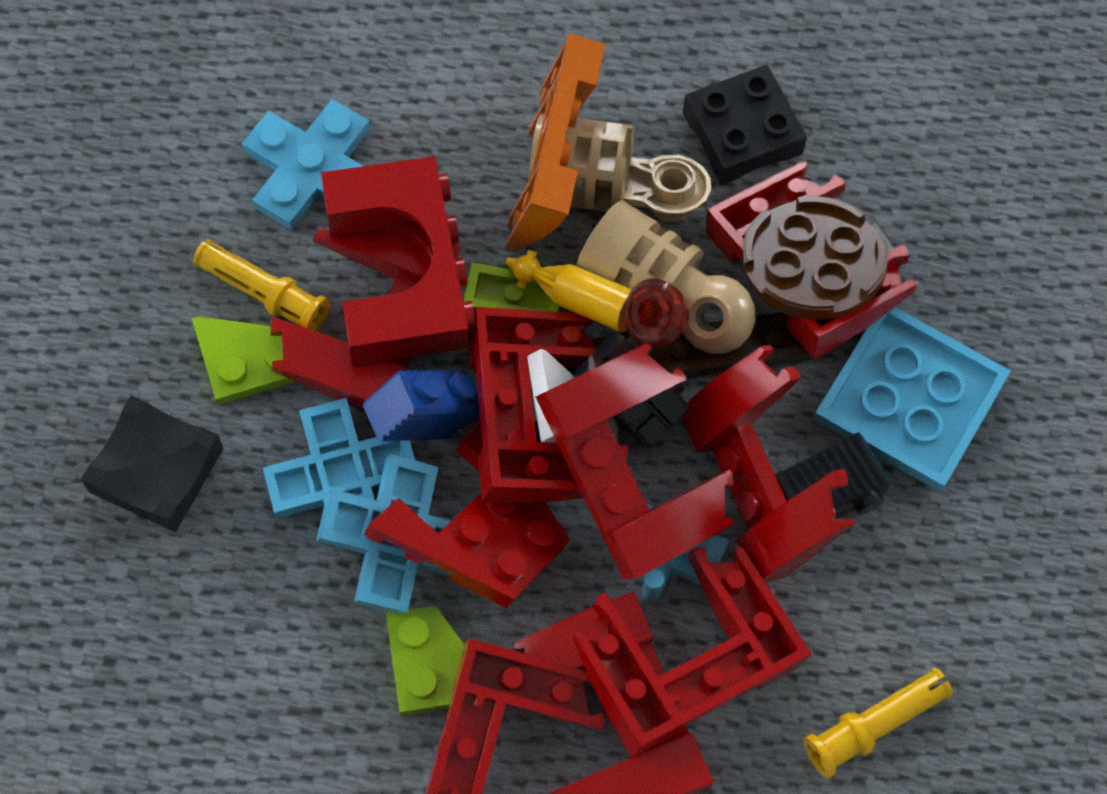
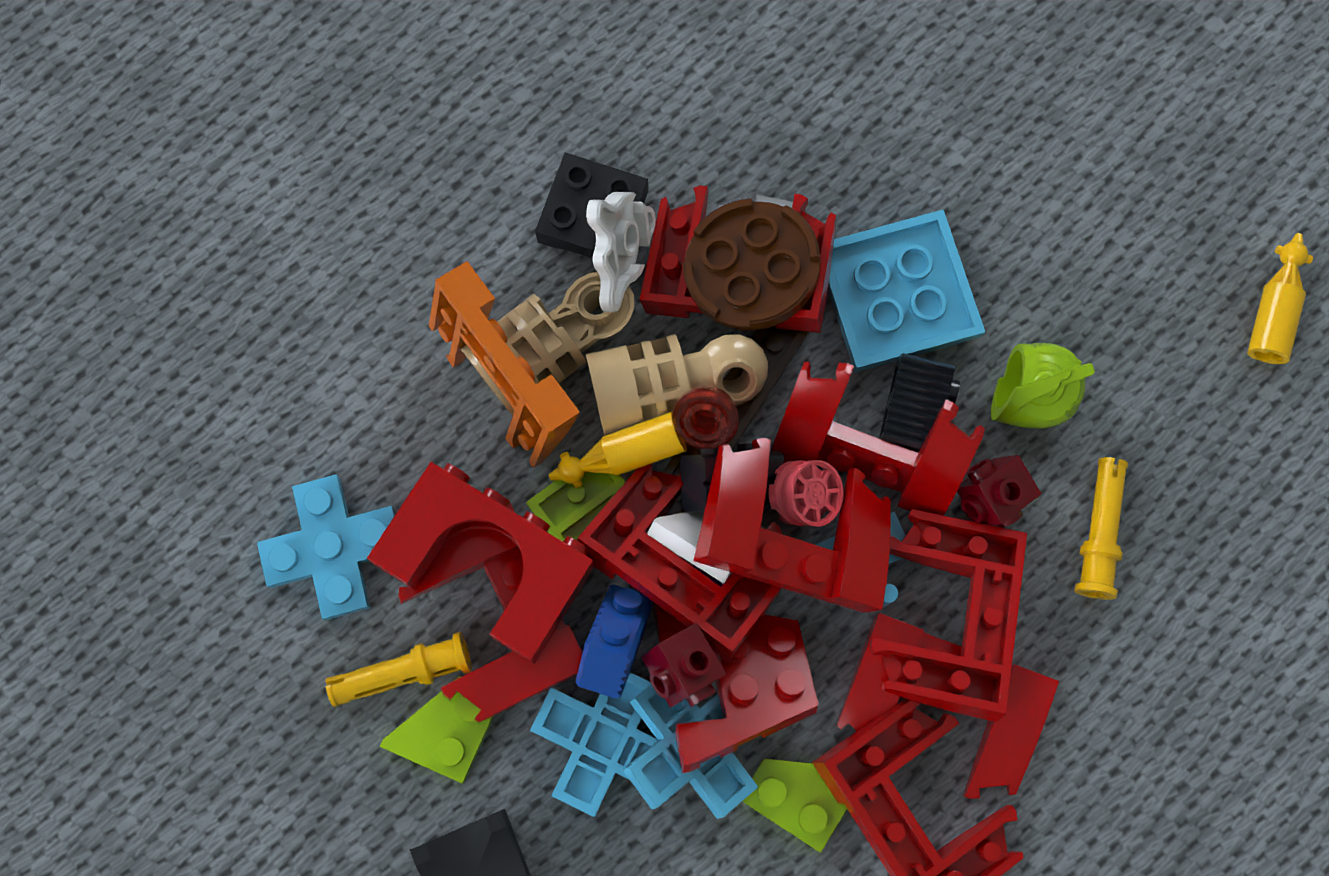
camera: 45 degrees left, 10 degrees up
none -> white tile [586,192,656,312]
none -> dark red brick [641,623,727,708]
none -> coral wheel [768,460,843,527]
none -> dark red brick [957,455,1042,528]
none -> lime helmet [991,343,1095,429]

